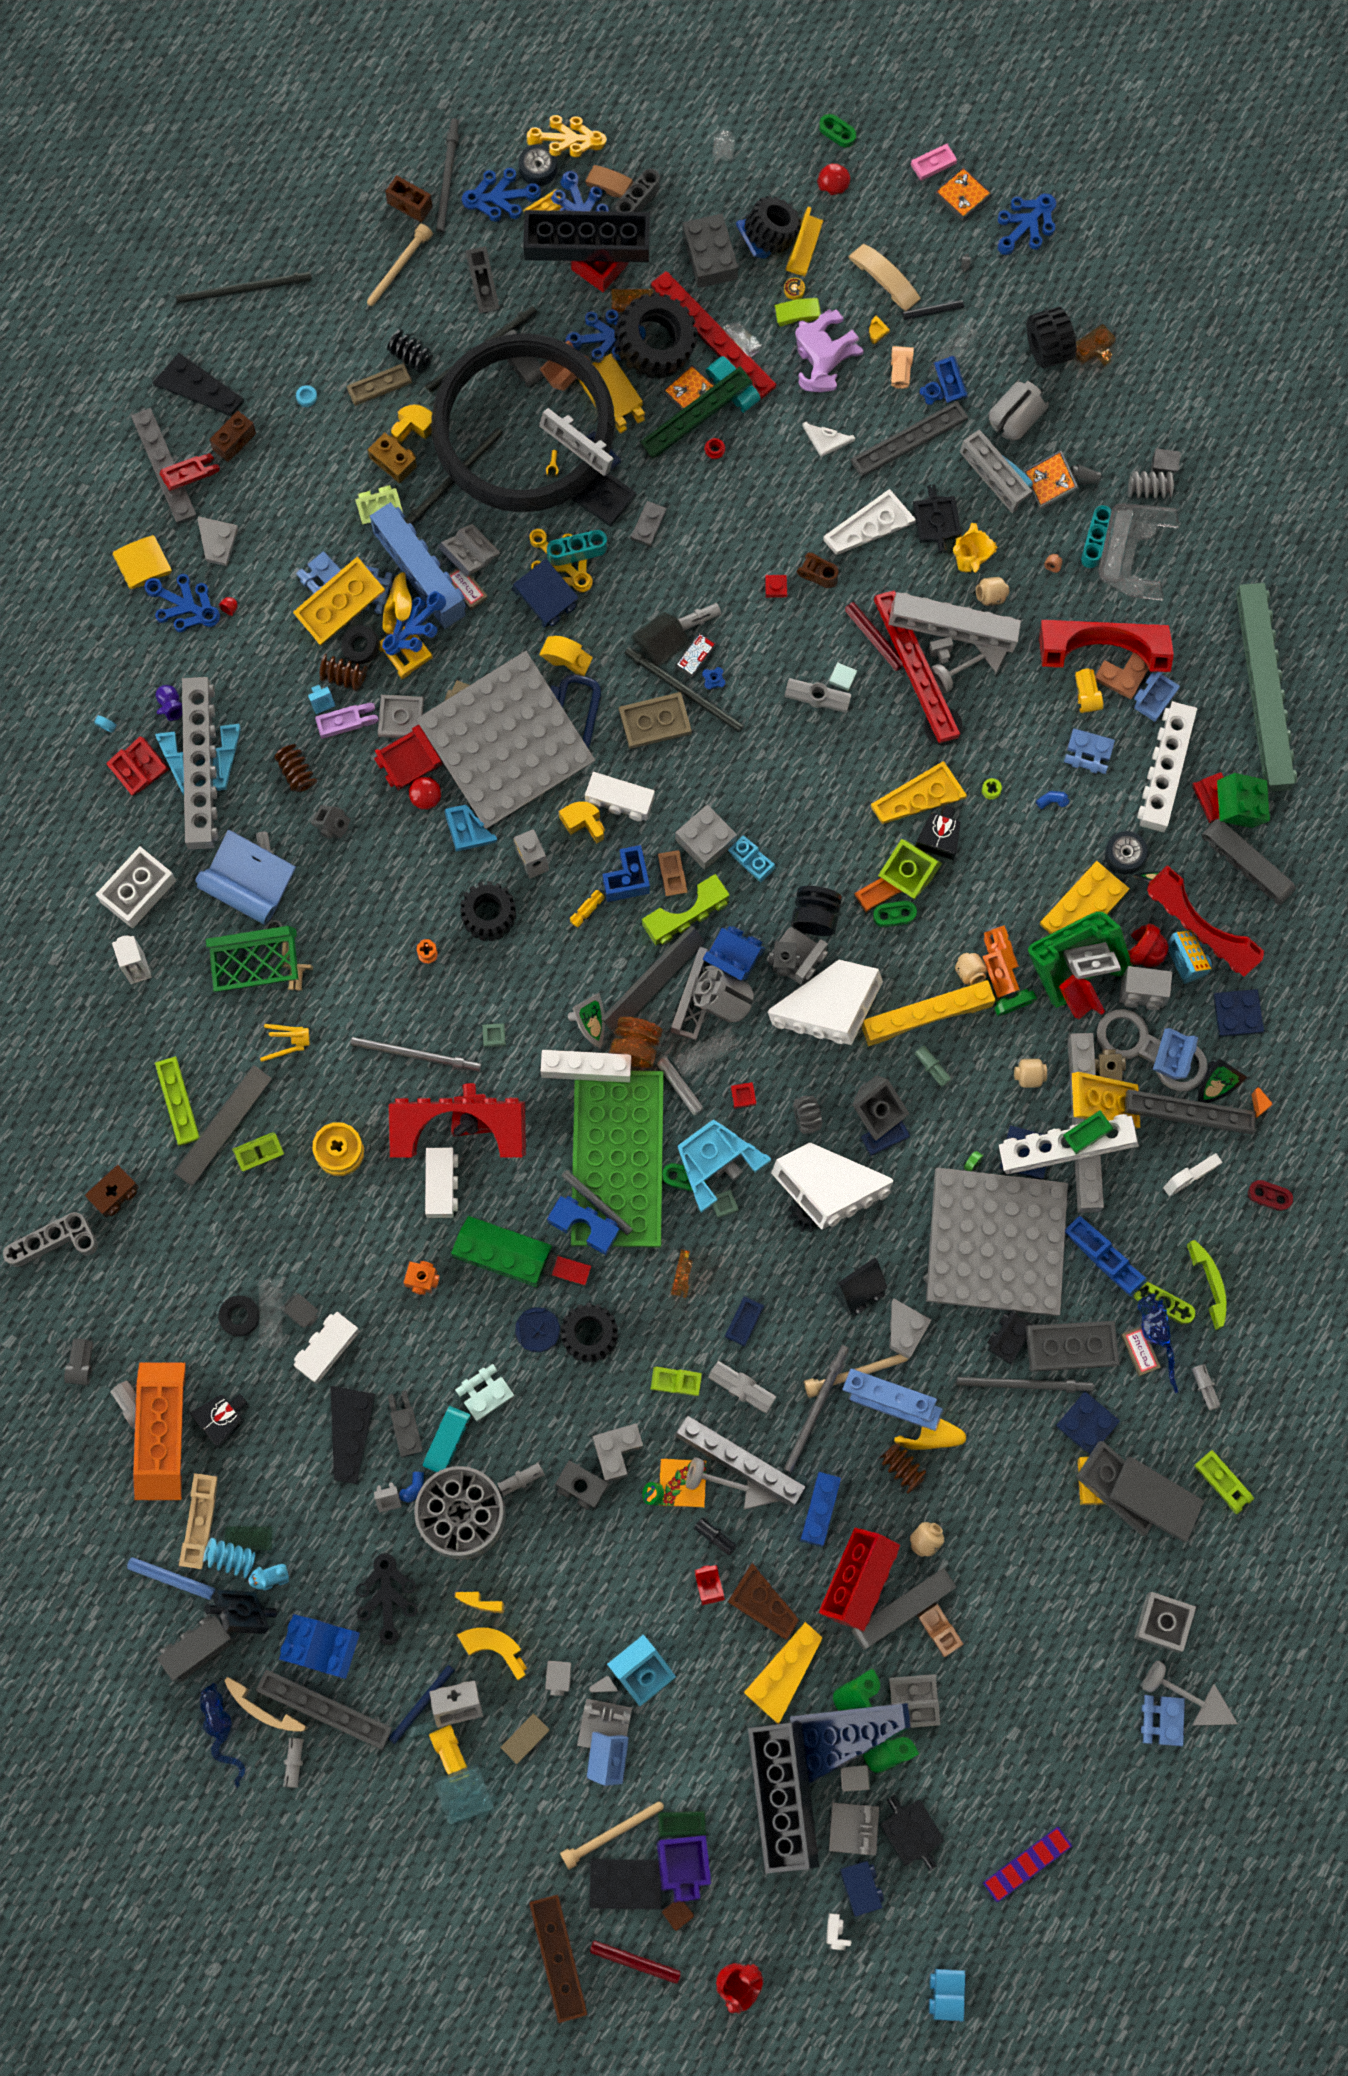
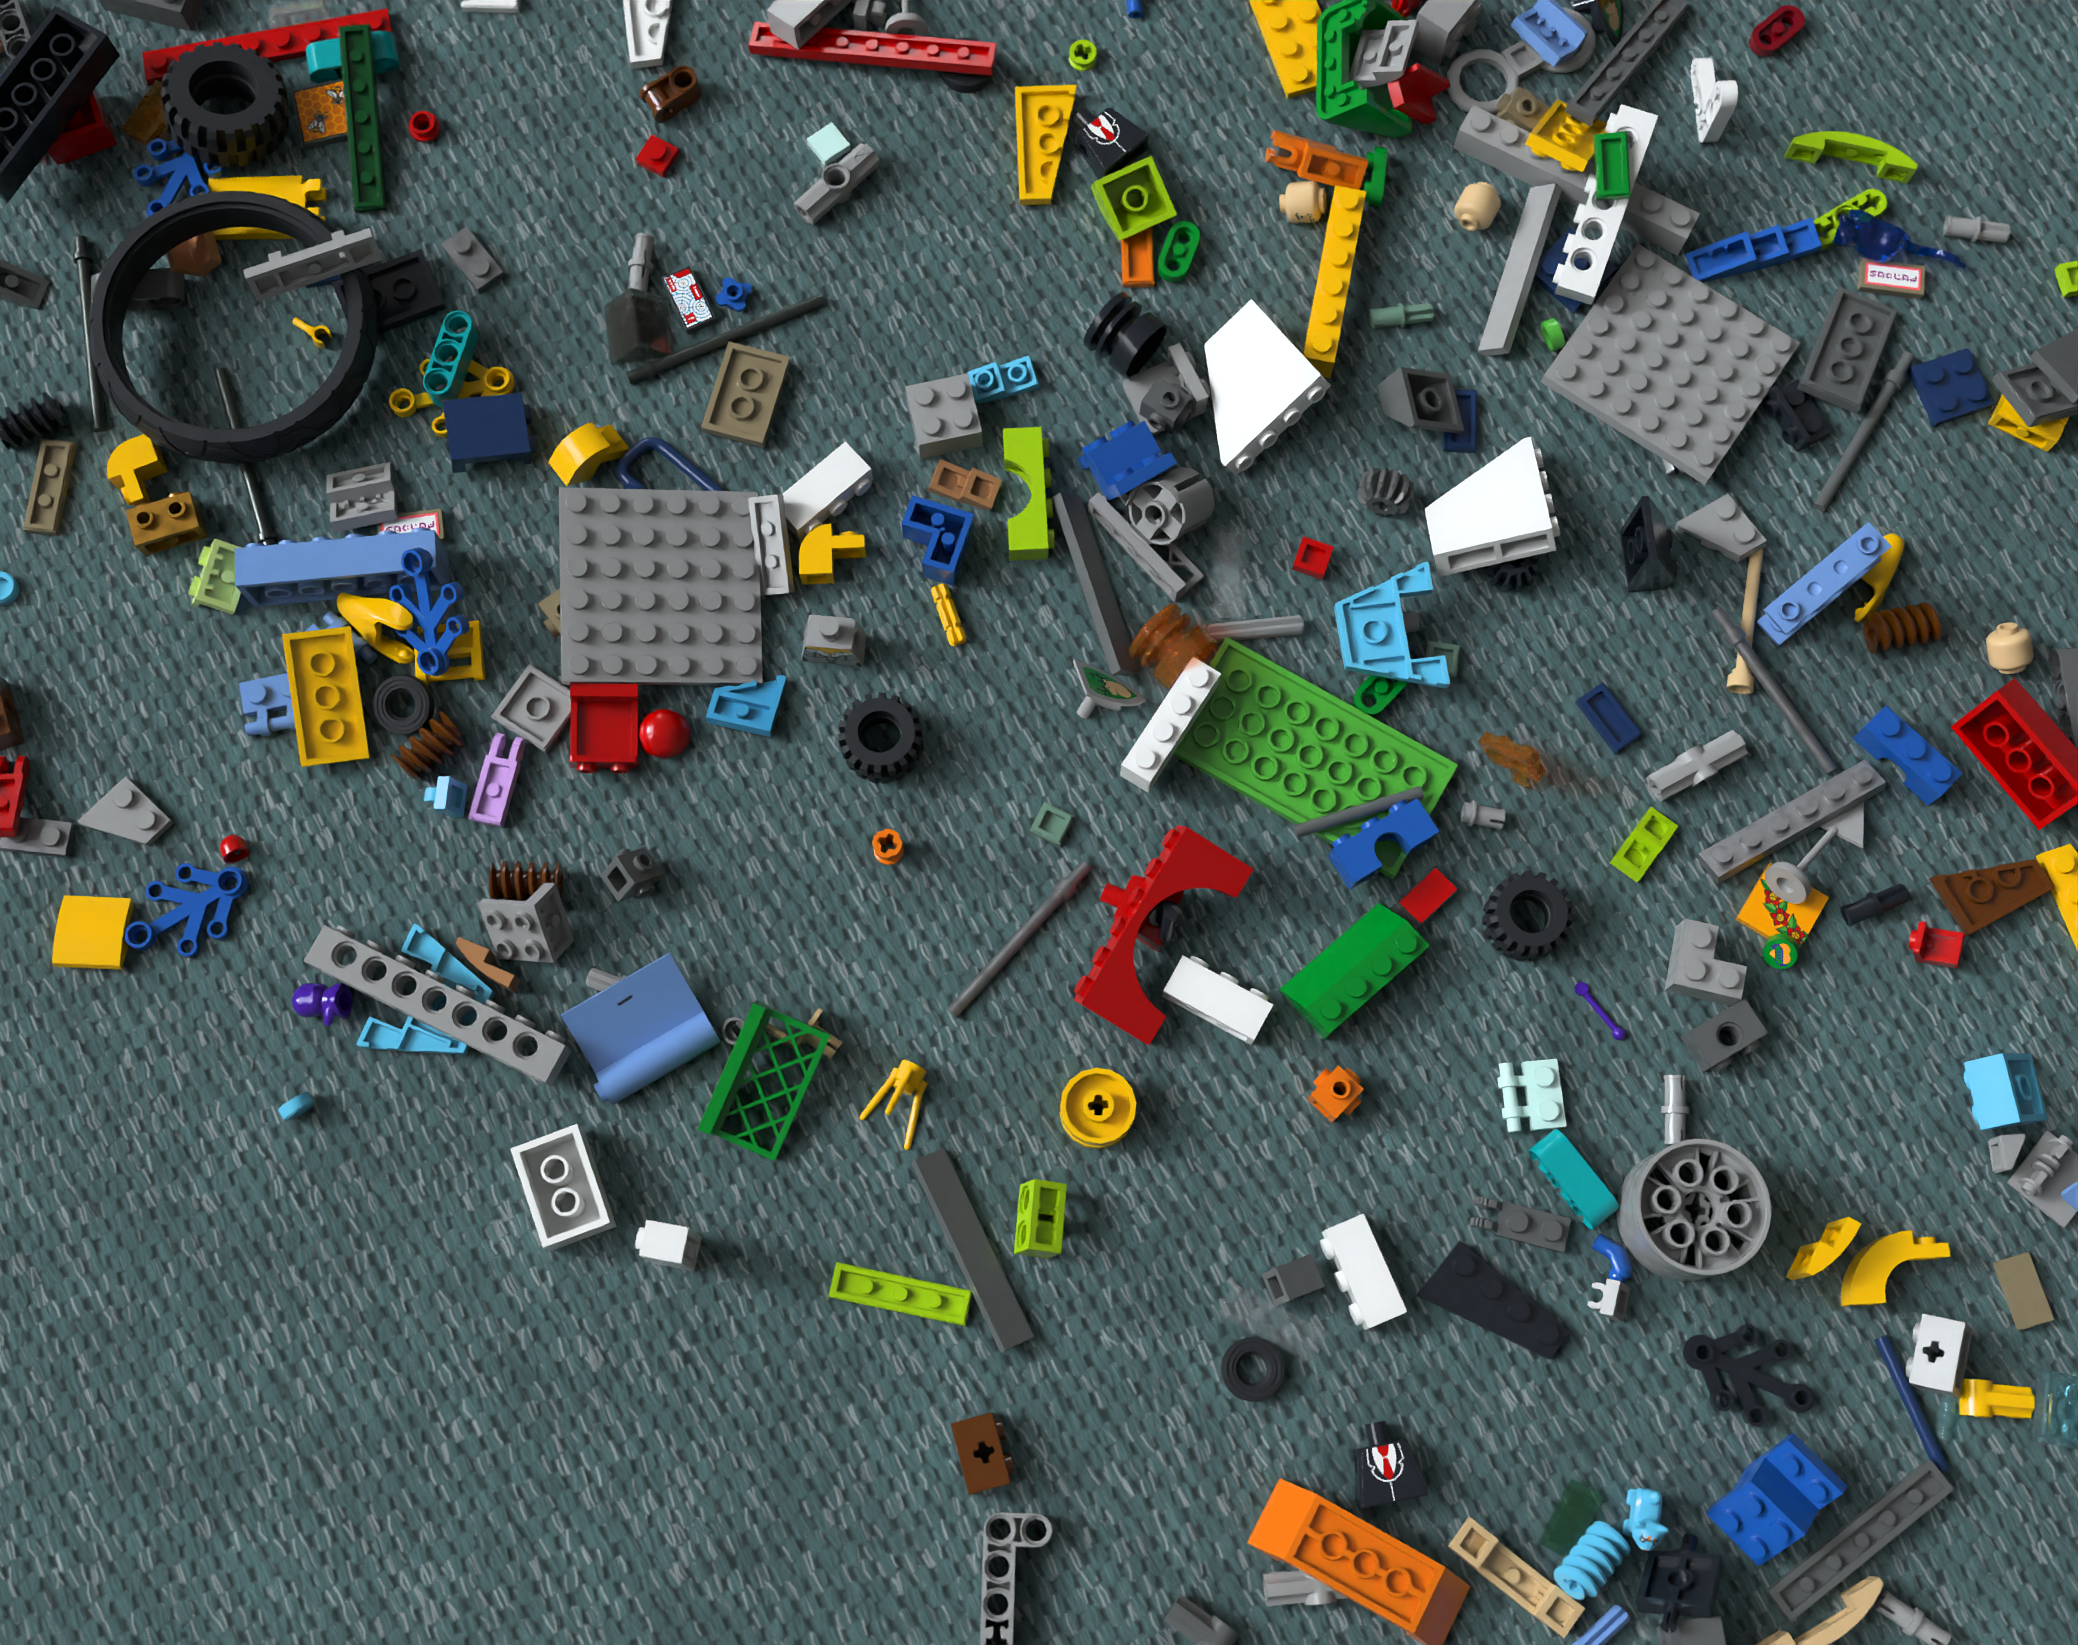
camera: 60 degrees left, 0 degrees up
red slope [106,736,169,796] -> none
dark blue tile [515,1307,560,1353] -> none
light grey brick [545,1661,572,1696] -> none
dark red axle [845,602,903,671] -> none
none -> medium nougat slope [456,937,520,993]
none -> light grey bracket [478,883,574,963]
none -> light grey plate [748,494,795,596]
none -> light grey pin [1461,800,1506,830]
none -> light grey tile [1478,183,1562,356]
none -> dark purple hinge [1574,982,1626,1040]

